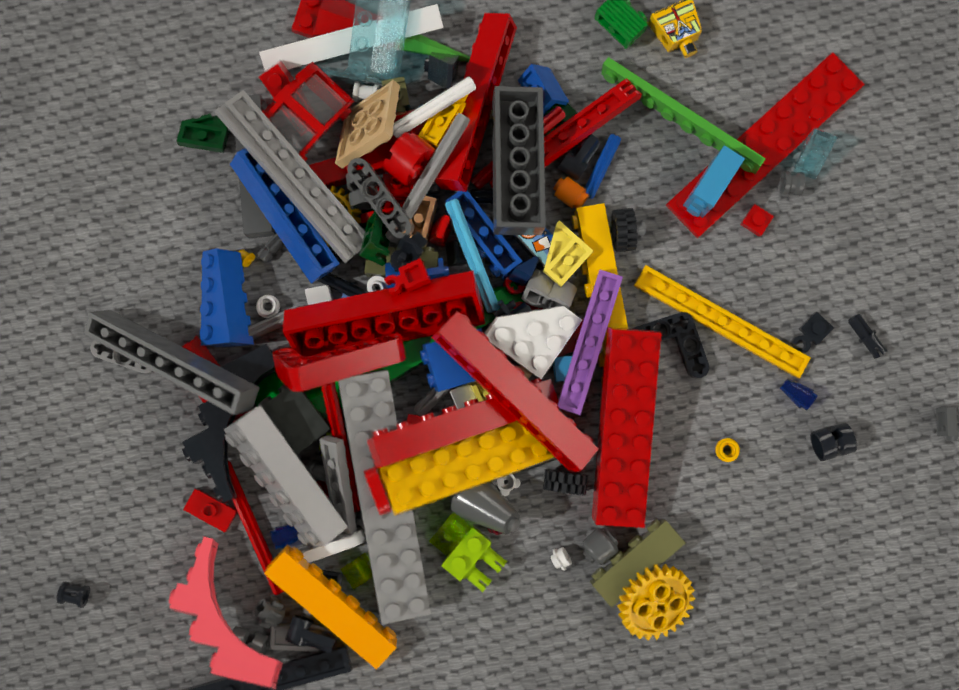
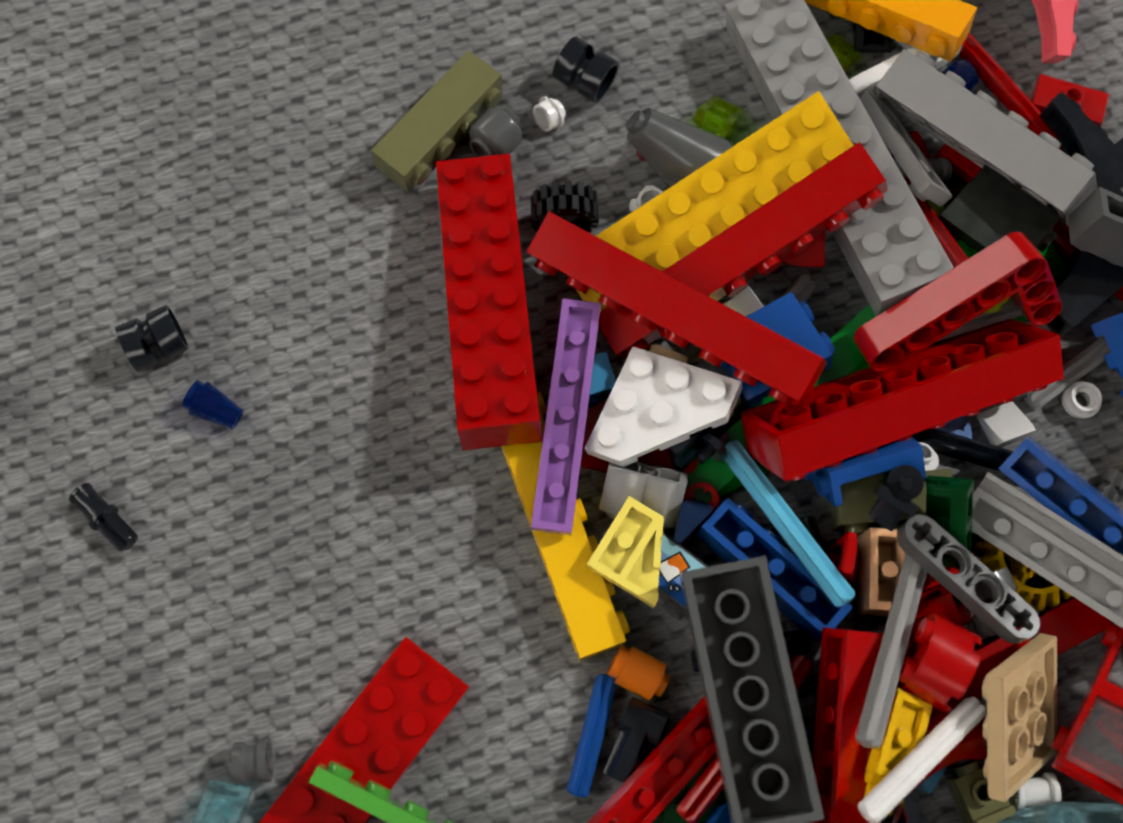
camera: 165 degrees right, 10 degrees down
red beam [363,467,392,516] -> none
red plate [384,258,431,296] -> none
lime brick [441,525,507,592] -> none
black tyre [611,208,638,252] -> none
yellow gear [617,564,695,640] -> none
black beam [632,312,709,379] -> none
yellow tile [634,265,811,378] -> none
dark azure brick [683,145,745,218] -> none
yellow plate [715,438,740,462] -> none
red plate [740,204,774,237] -> none
black plate [790,312,834,353] -> none
none -> black wheel [552,36,620,103]

